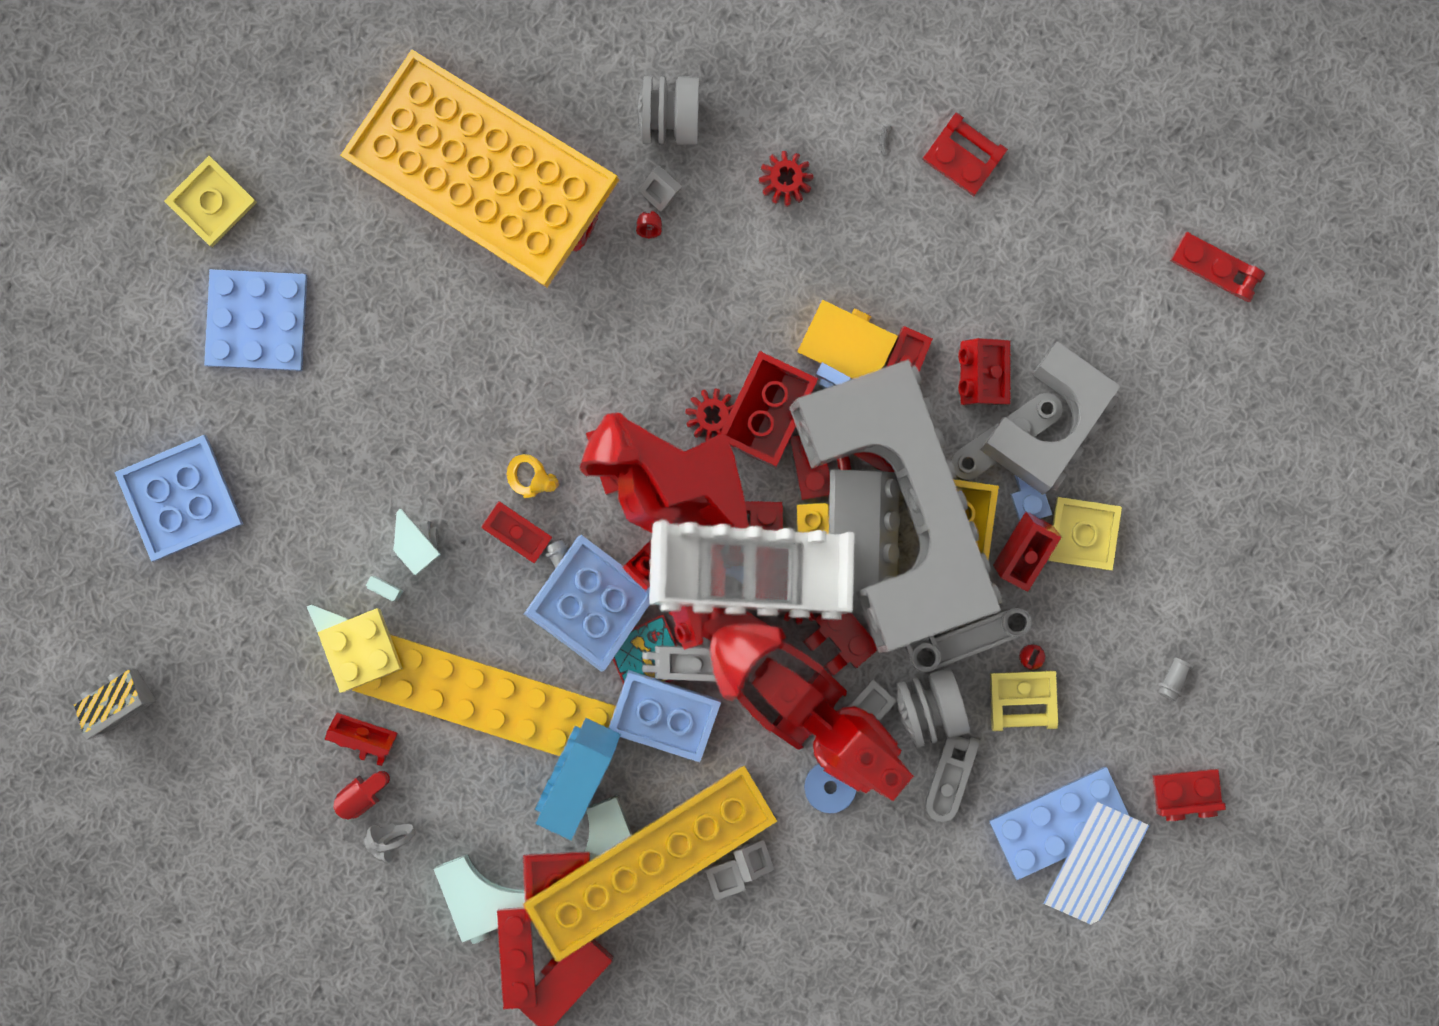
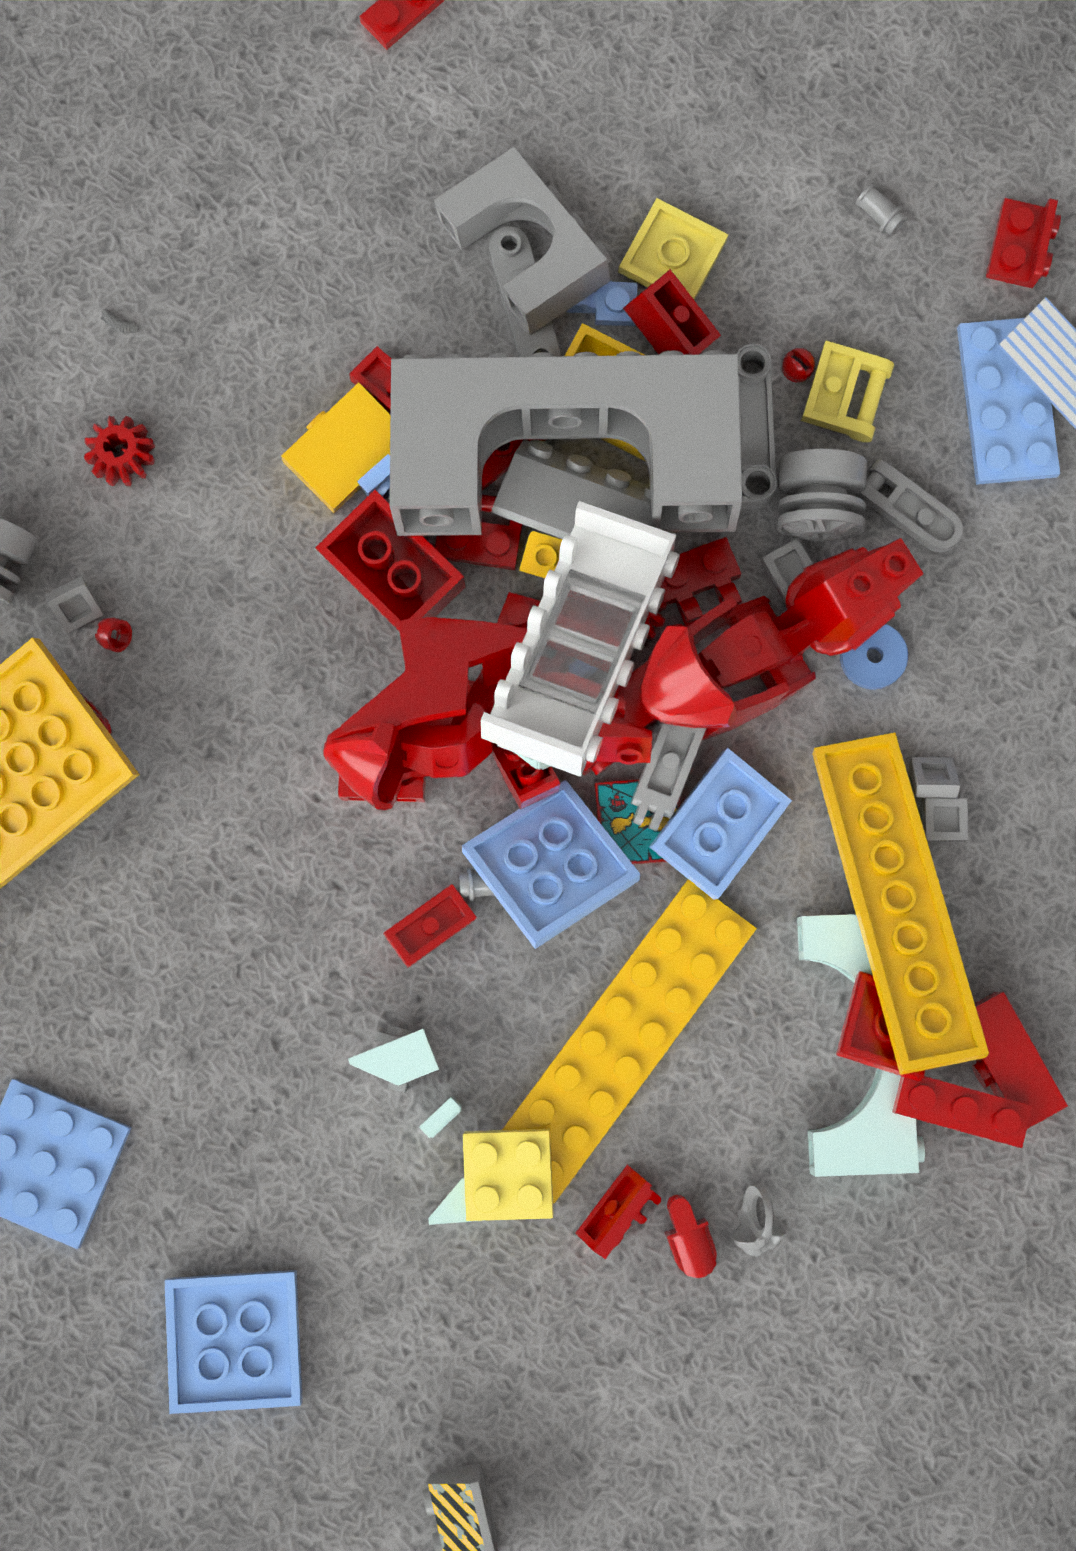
camera: 70 degrees left, 5 degrees down
yellow piece [507,454,559,498] -> none
dark azure brick [535,718,621,840] -> none
red gear [685,388,734,441] -> none
red plate [922,112,1008,197] -> none
red bracket [958,338,1010,405] -> none

